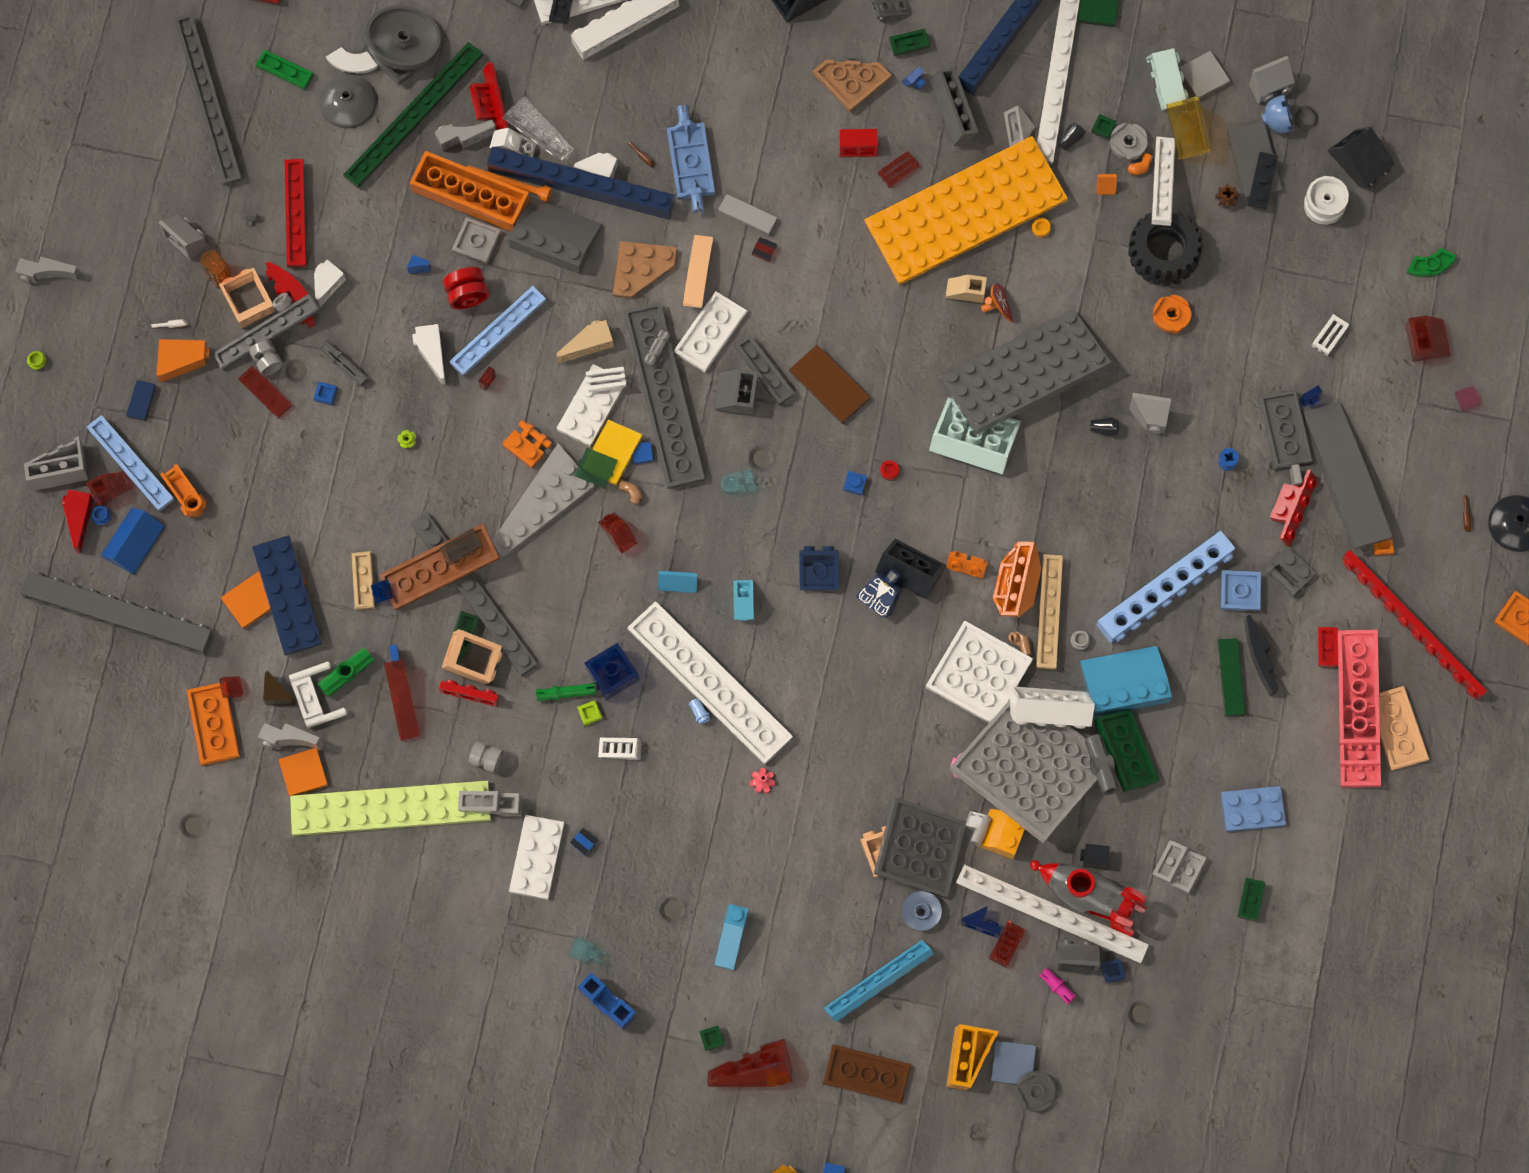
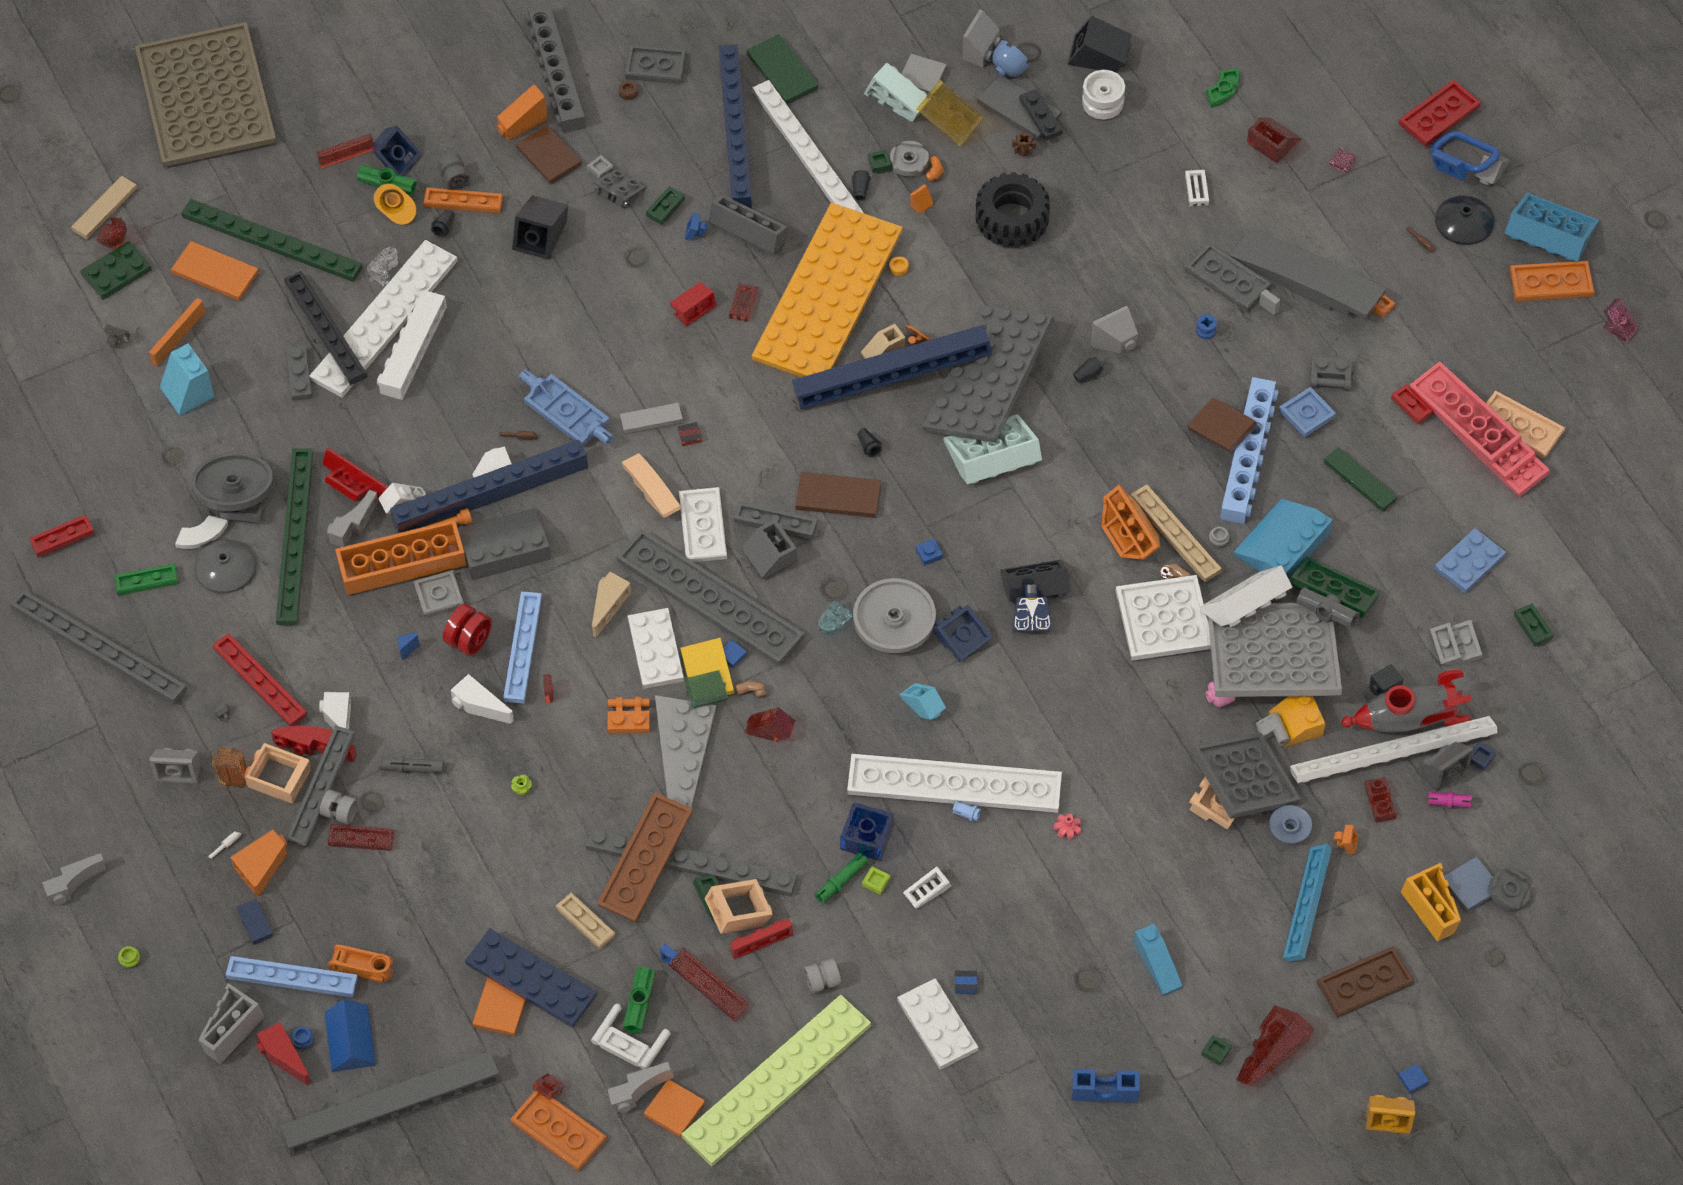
camera: 40 degrees left, 15 degrees down
clear red slope [86,471,133,506] -> none
dark brown slope [263,671,296,706] -> none
light grey tile [273,293,292,312] -> none
blue tile [313,382,338,406] -> none
clear blue plate [371,580,393,604] -> none
clear smoke plate [439,528,483,566] -> none
light grey slope [458,791,523,816] -> none
clear wing [503,96,575,163] -> none
clear light blue plate [569,937,607,965] -> none
white tile [586,367,626,392] -> none
medium nougat plate [613,241,677,299] -> none
light grey axle [645,330,670,366] -> none
dark azure slope [658,571,698,593] -> none
medium nougat plate [812,59,892,113] -> none
red tile [880,460,899,481] -> none
orange hinge [946,550,988,579] -> none
clear blue slope [961,906,1002,939] -> none
light grey slope [1004,105,1035,147] -> none
white tile [1152,137,1175,226] -> none
orange plate [1153,295,1191,334] -> none
black slope [1244,614,1279,696] -> none
red bracket [1270,470,1318,546] -> none
clear blue plate [1300,385,1323,407] -> none
red plate [1342,550,1487,701] -> none
none -> dark blue brick [792,325,992,410]
none -> light grey dish [853,578,936,653]
none -> black cone [857,428,882,457]
none -> reddish brown tile [1187,397,1257,453]
none -> orange tile [1334,825,1359,854]

